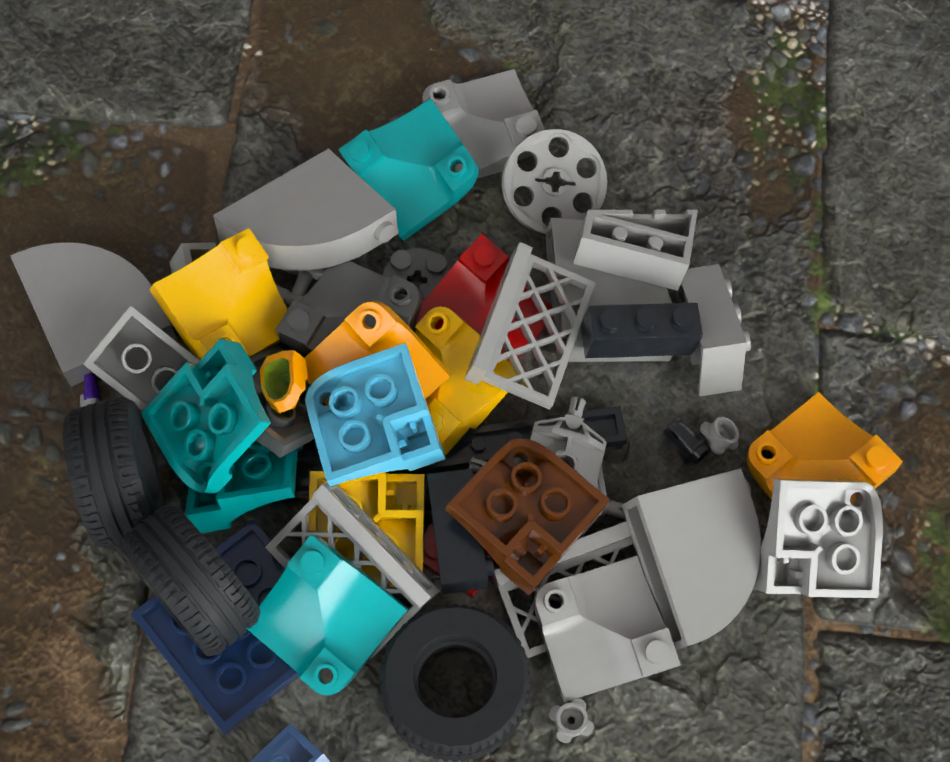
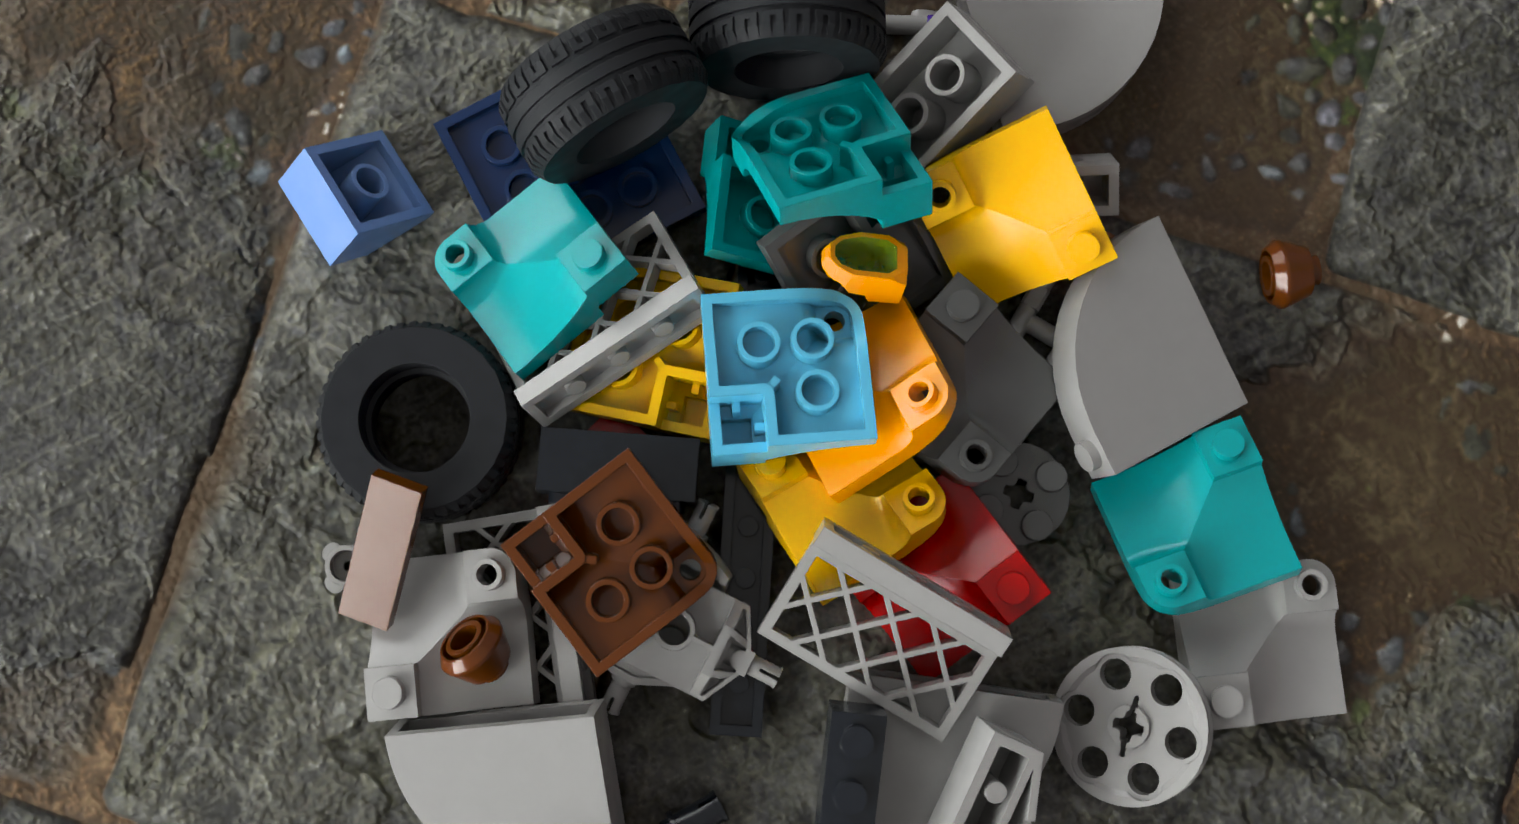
camera: 100 degrees right, 15 degrees up
none -> tile [338,468,429,631]
none -> reddish brown cone [440,615,511,685]
none -> reddish brown cone [1259,240,1322,309]

